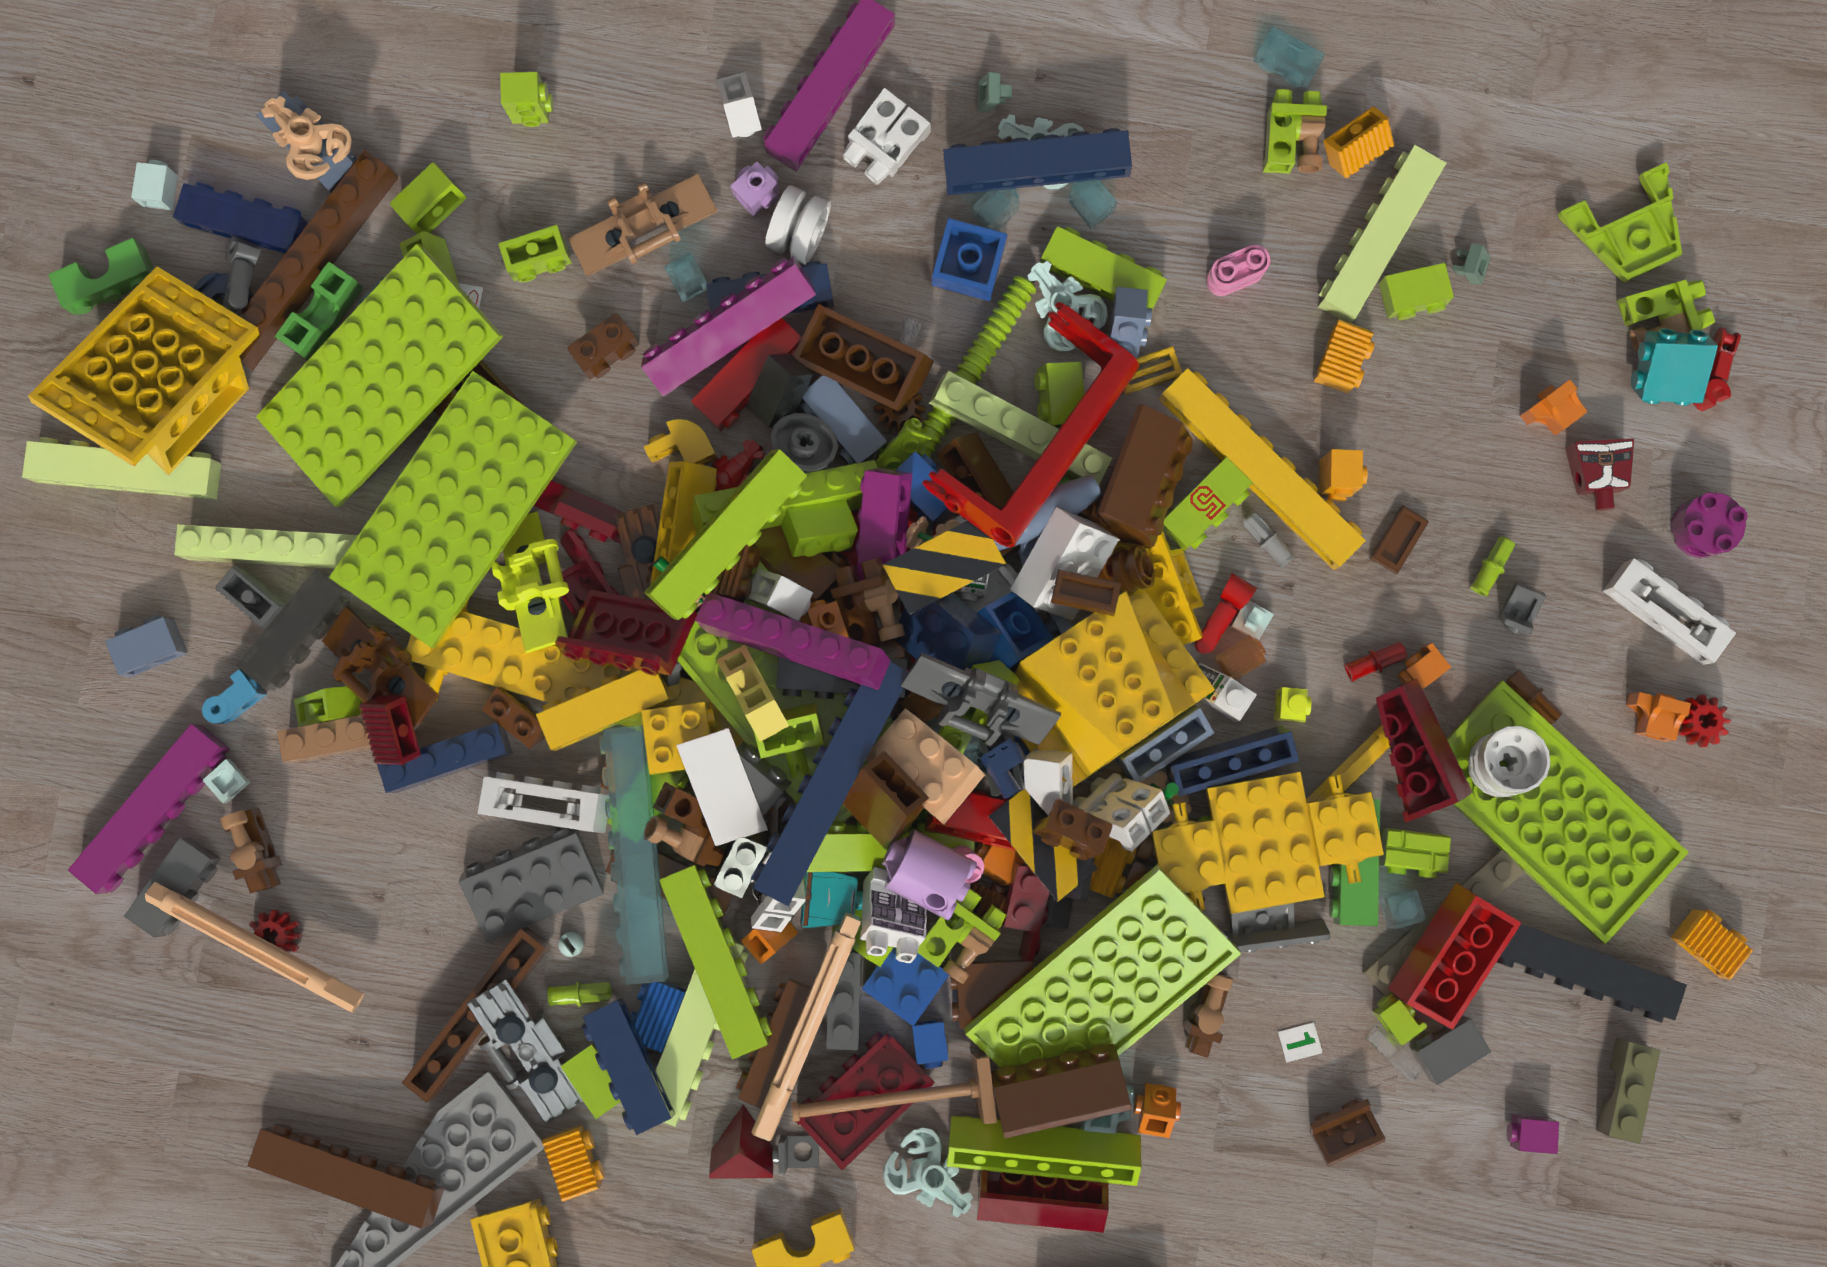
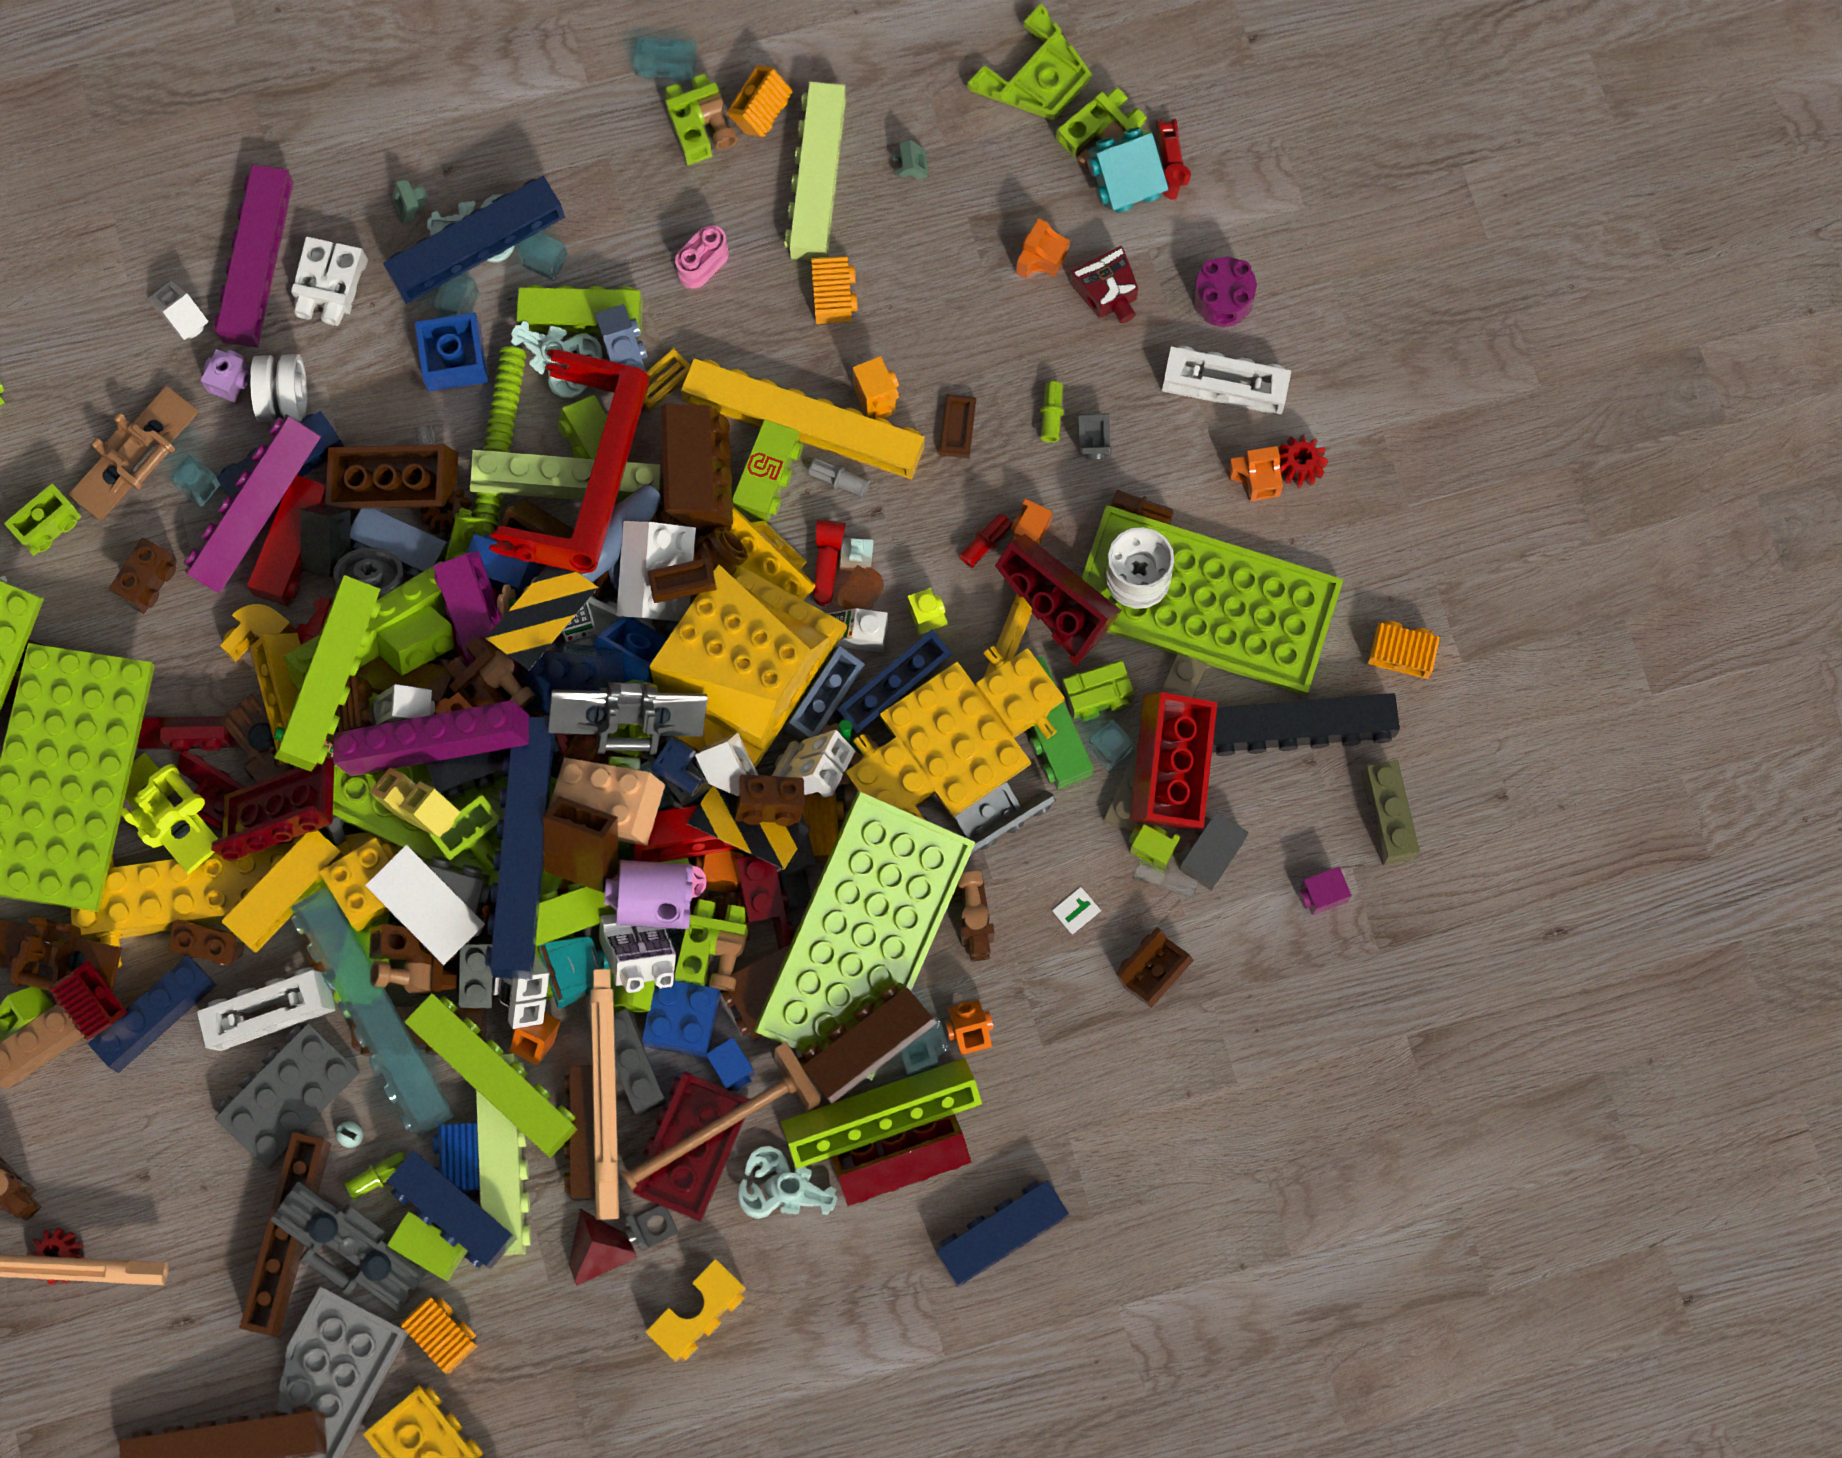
camera: 25 degrees left, 10 degrees down
lime brick [1379,263,1454,320] -> none

